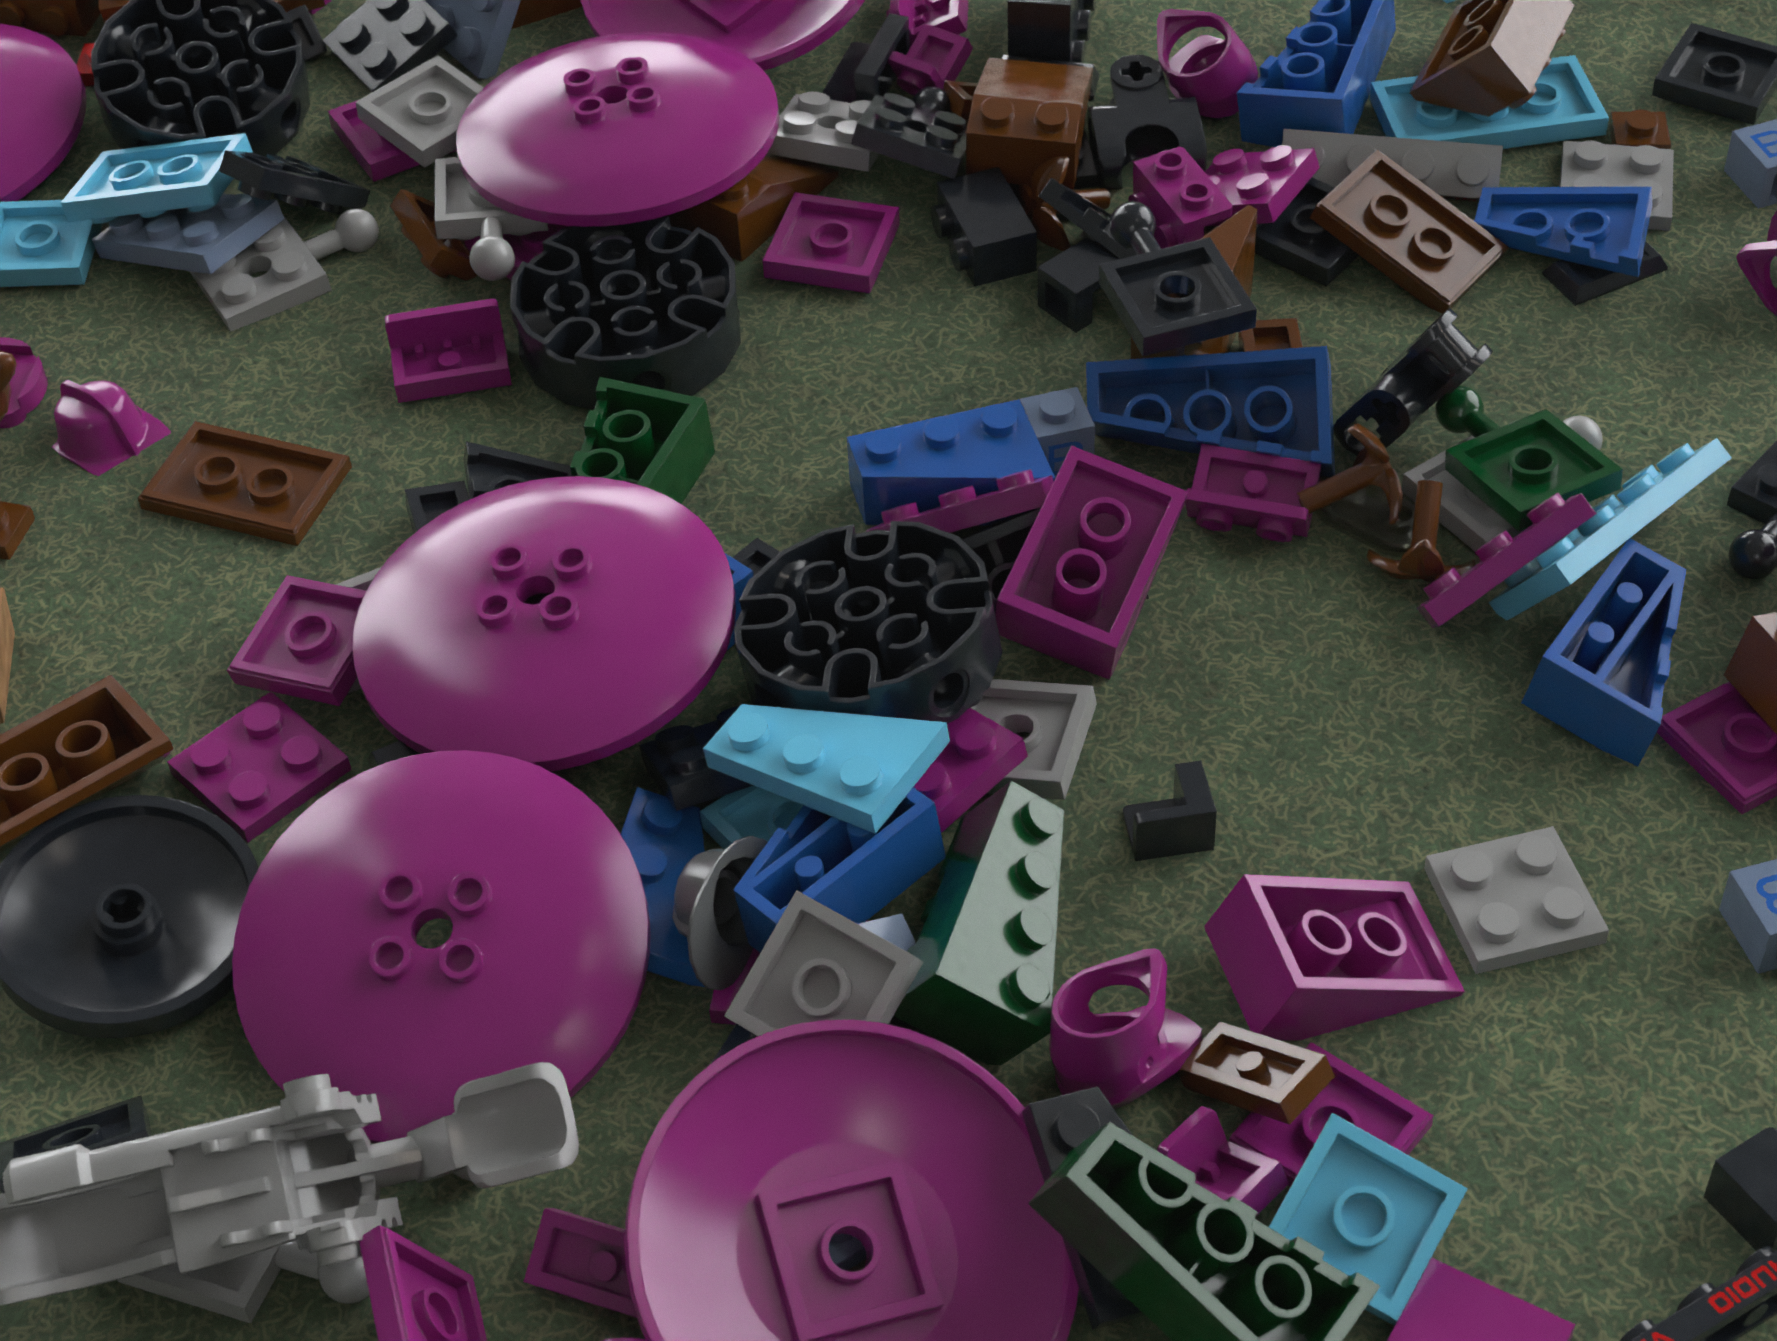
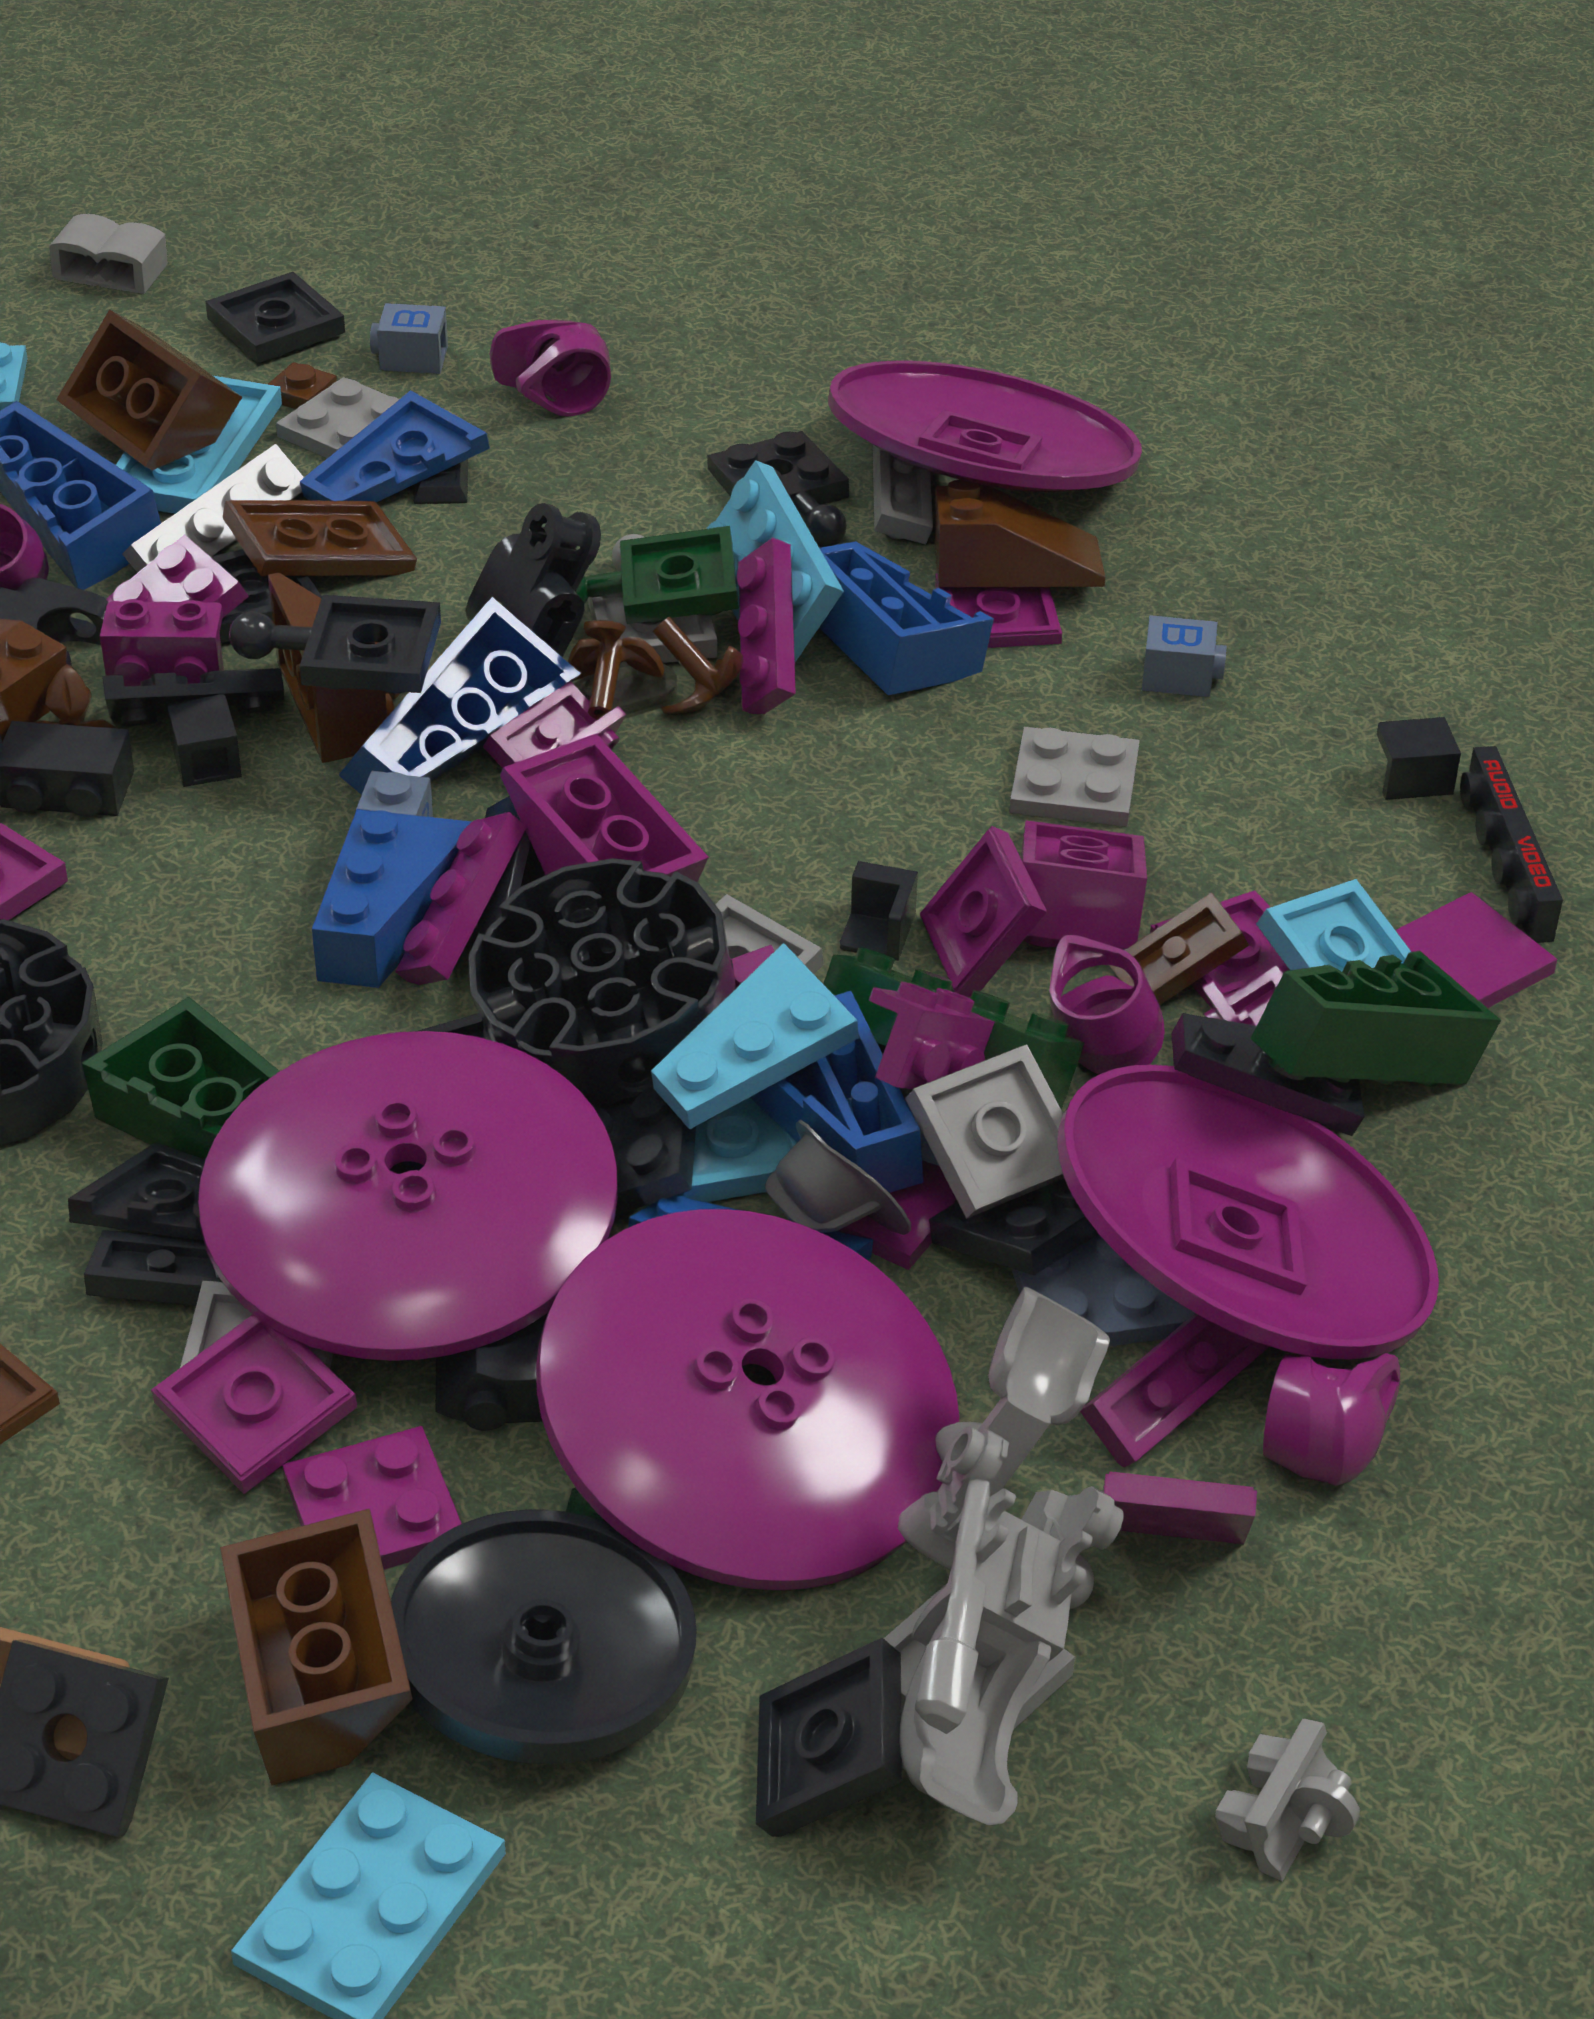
camera: 70 degrees left, 5 degrees down
none -> magenta bracket [869,982,995,1089]
none -> magenta tile [920,826,1047,997]

